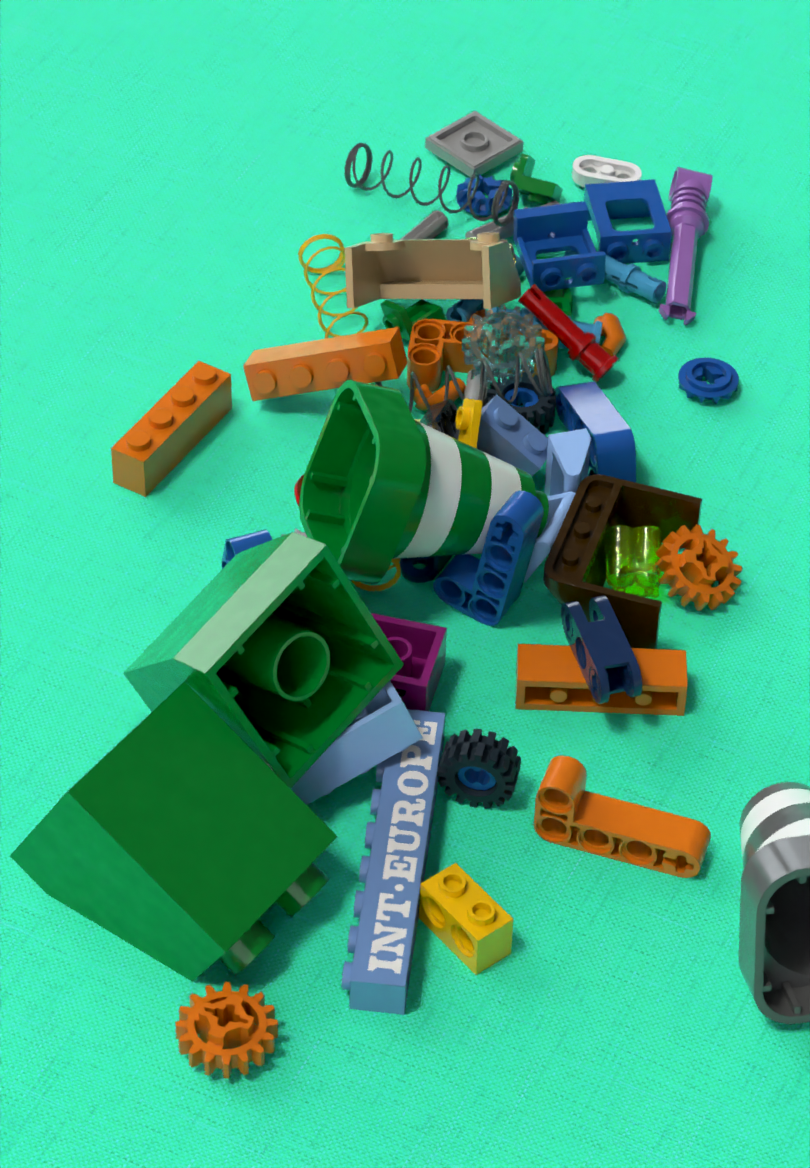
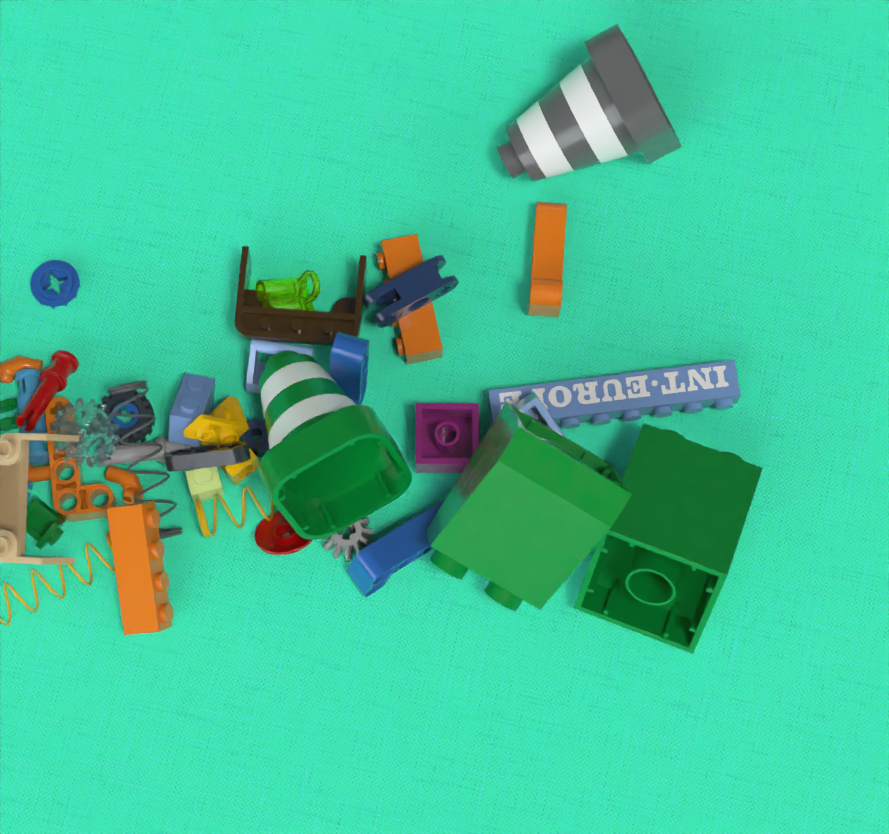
camera: 105 degrees left, 30 degrees up
orange brick [111,361,232,497] -> none
orange gear [175,982,278,1078] -> none
yellow brick [419,863,514,975] -> none
black bush [437,729,521,809] -> none
light blue tile [544,428,591,497] -> none
blue beam [555,381,636,483] -> none
orange gear [654,524,742,611] -> none

